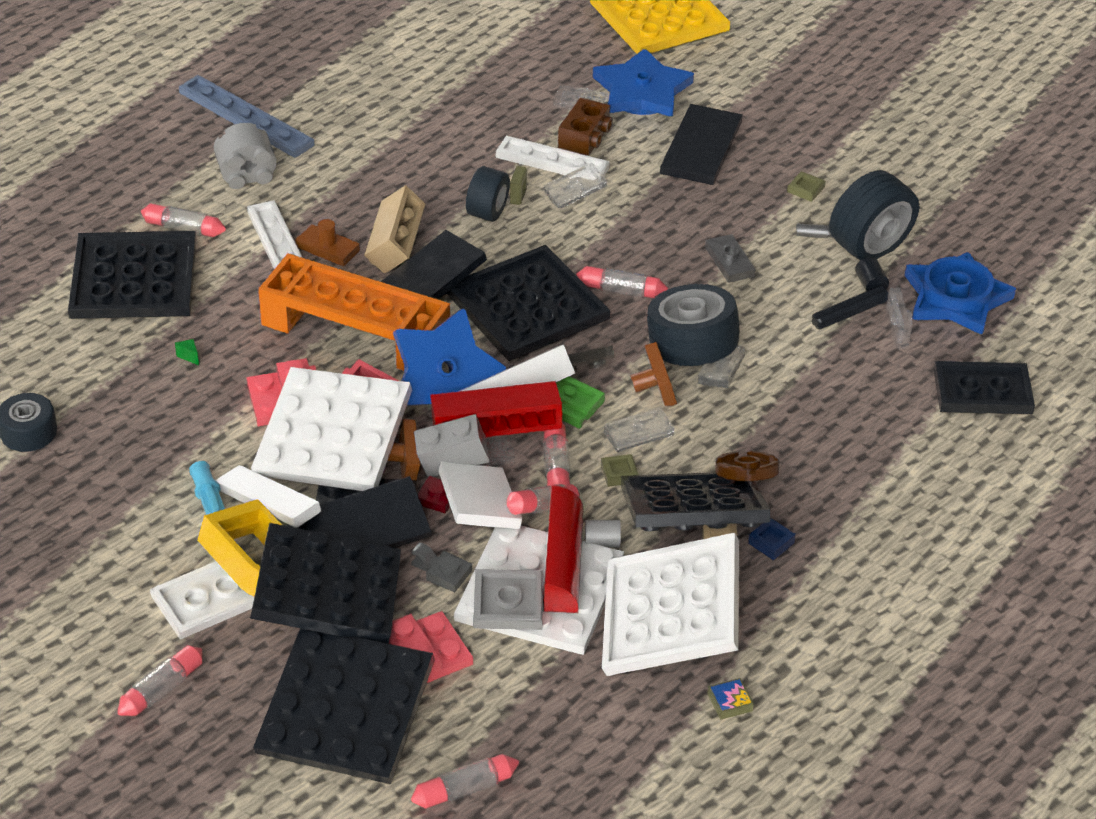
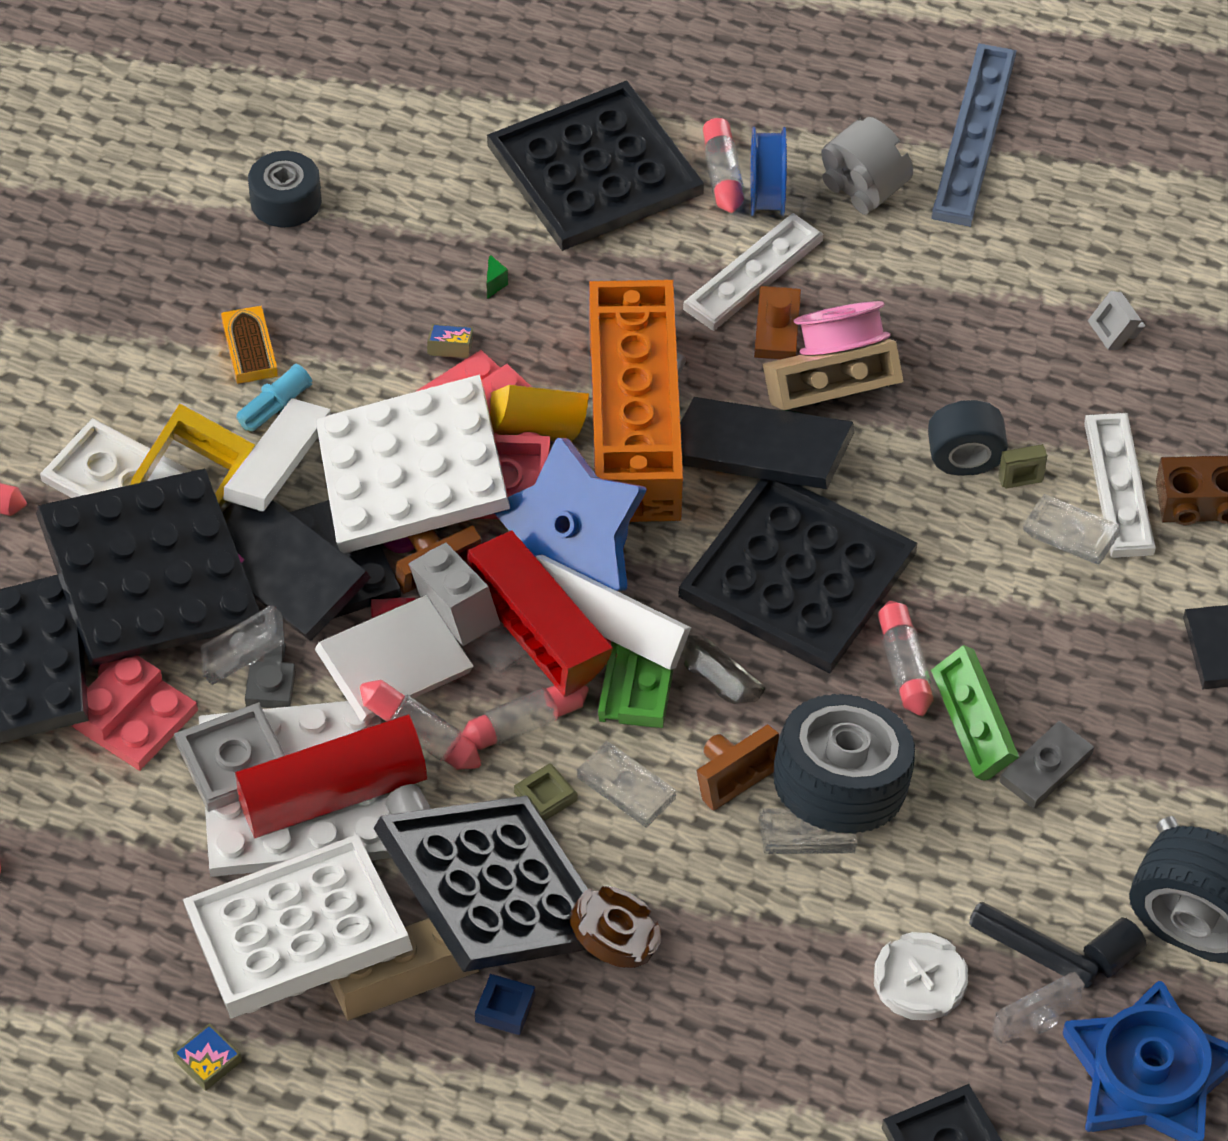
camera: 65 degrees right, 10 degrees up
none -> clear plate [201,605,284,685]
none -> tile [221,305,278,384]
none -> olive tile [427,324,474,358]
none -> yellow brick [490,385,589,441]
none -> blue wheel [750,127,787,216]
none -> bright pink wheel [794,301,891,355]
none -> white tile [874,932,968,1020]
none -> bright green plate [931,645,1019,781]
none -> light grey tile [1088,291,1145,350]

